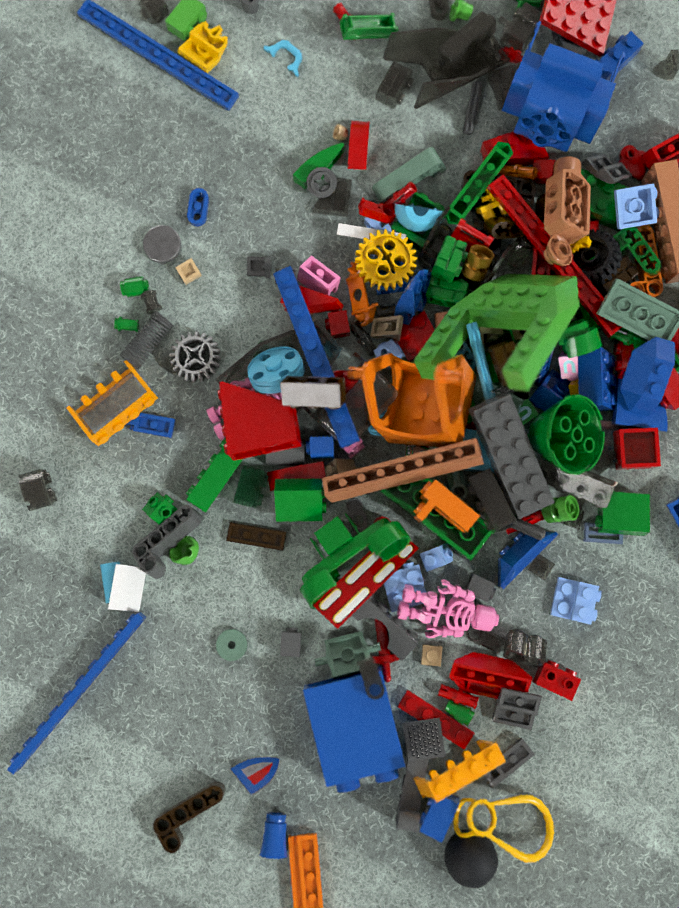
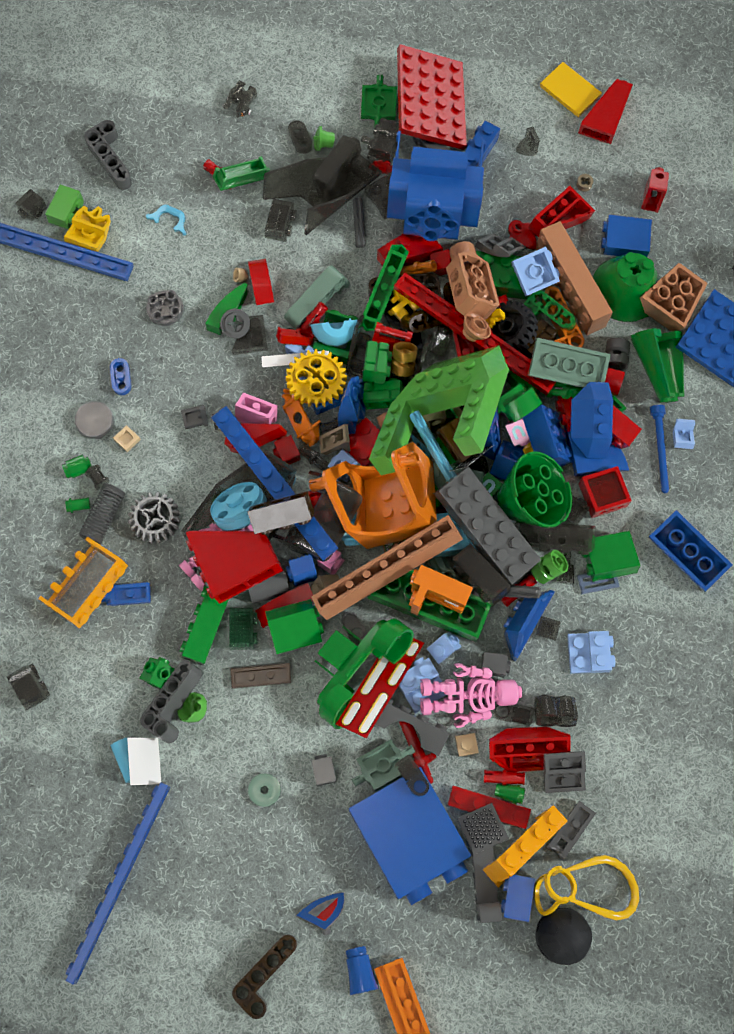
camera: 20 degrees left, 10 degrees down
red brick [532,659,582,701] -> none
none -> flat silver tile [146,290,184,326]

